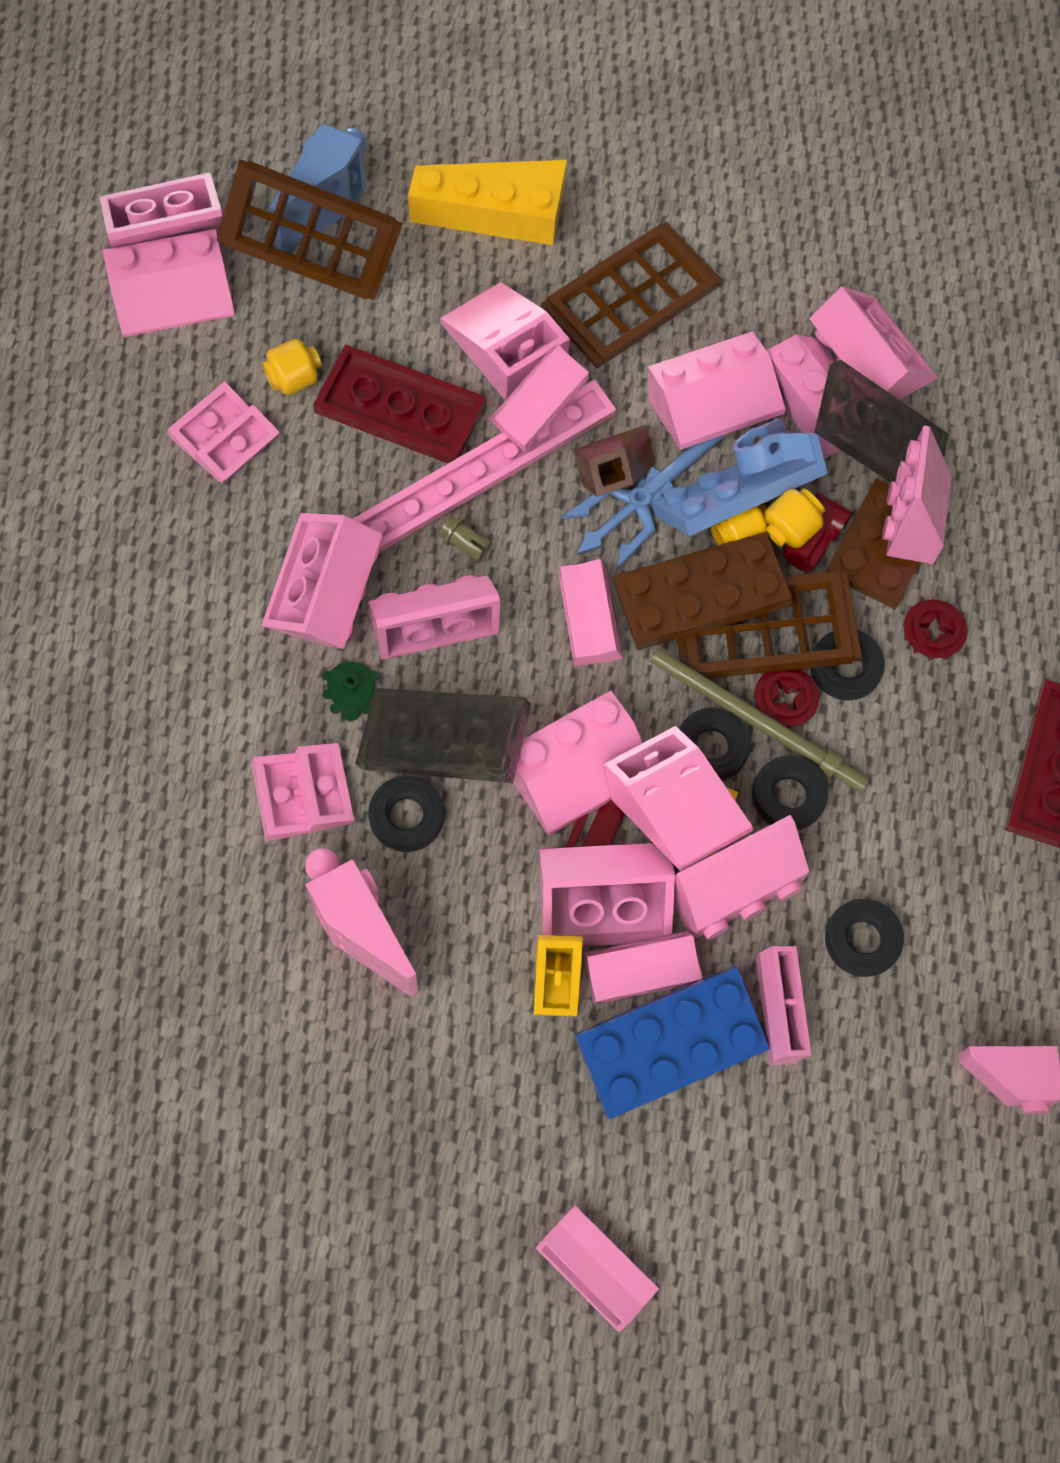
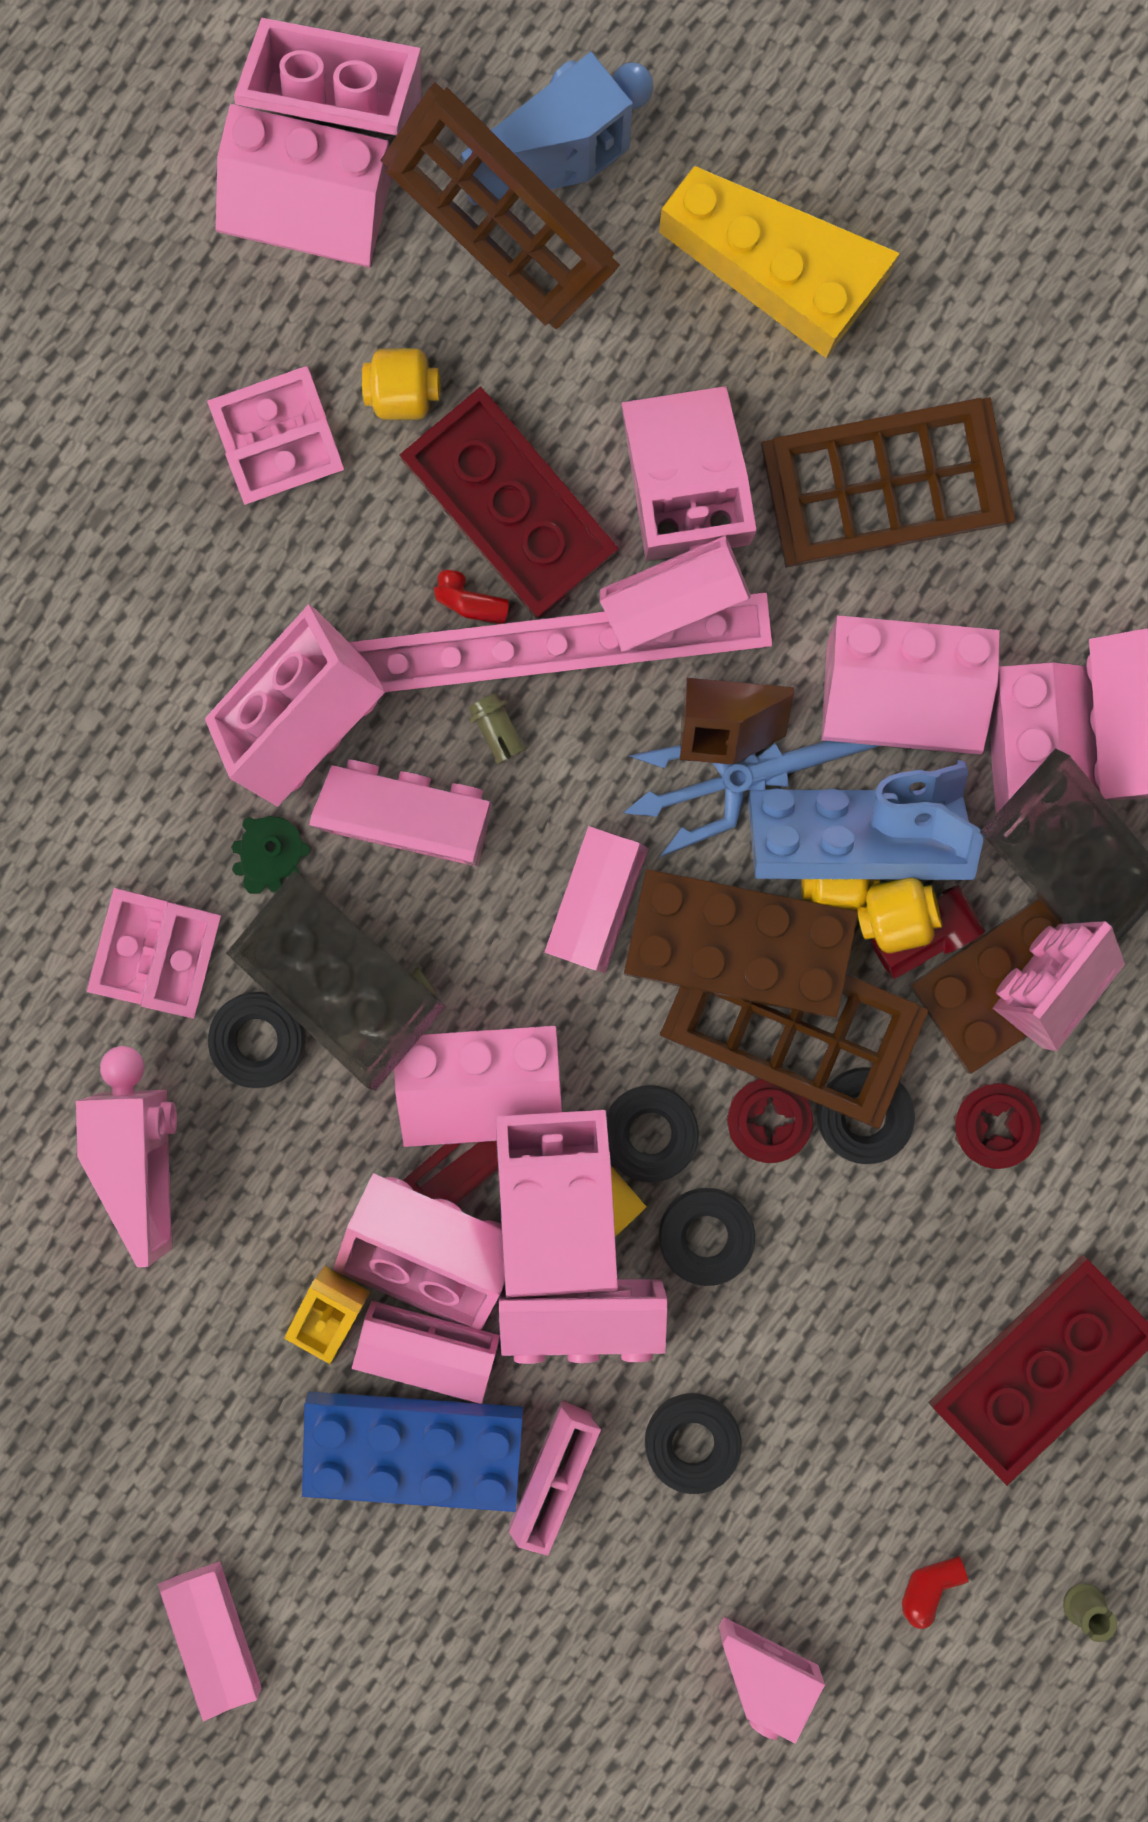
camera: 30 degrees right, 20 degrees up
olive bar [649,648,869,793] -> none
none -> red arm [433,570,509,624]

